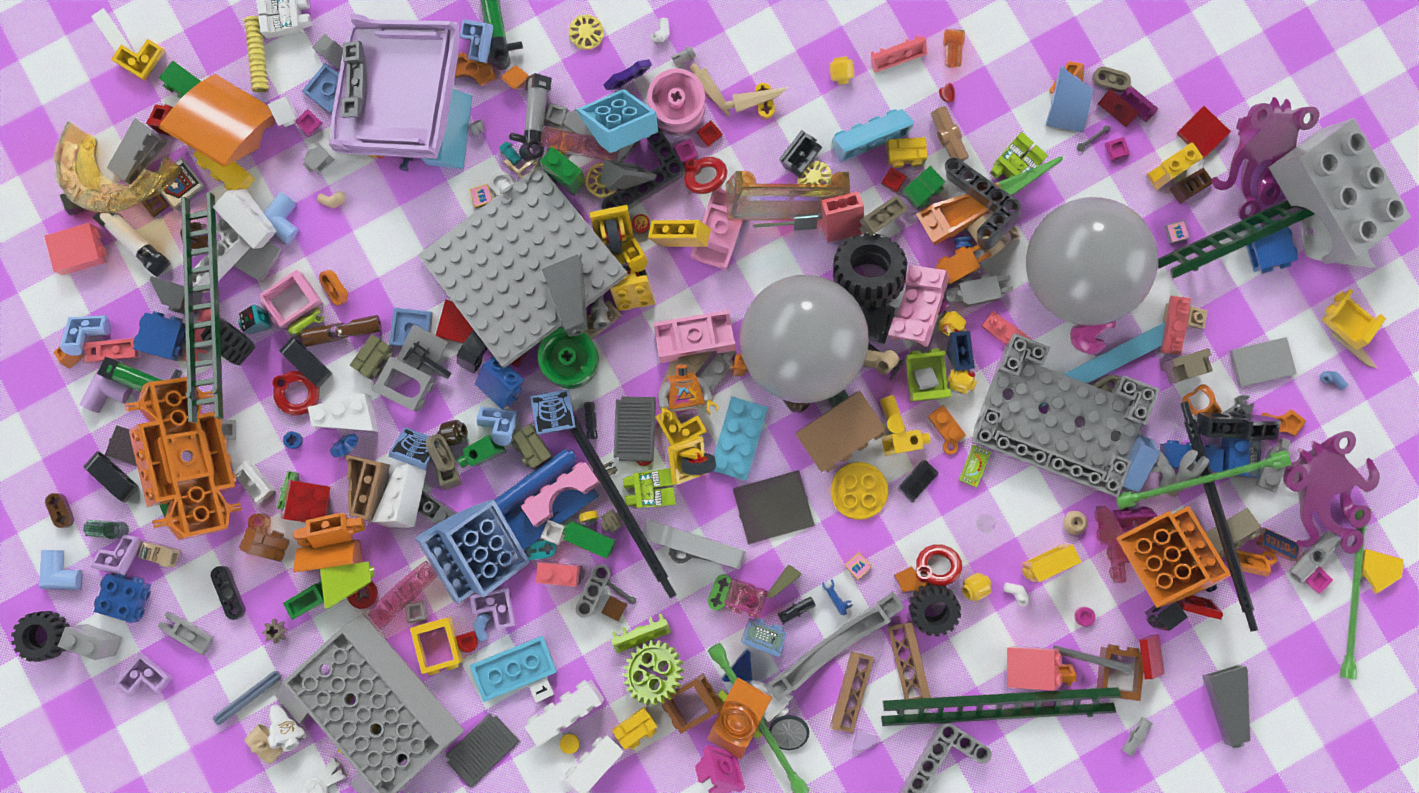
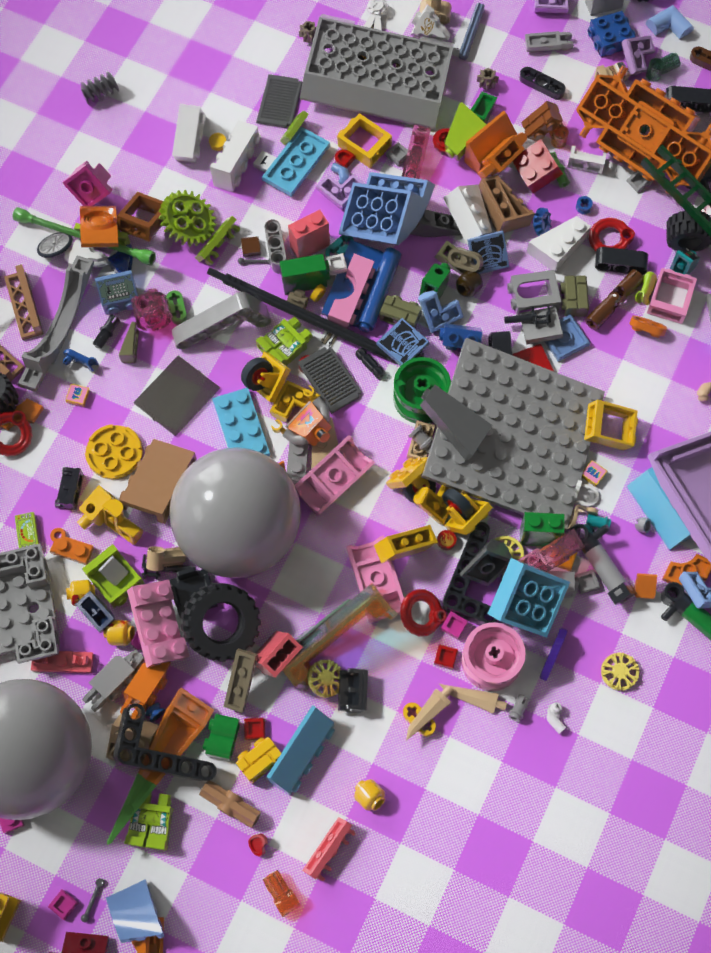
camera: 150 degrees right, 15 degrees down
yellow brick [612,706,658,750] -> none
none -> lime tile [280,111,309,145]
none -> yellow window [584,399,638,451]

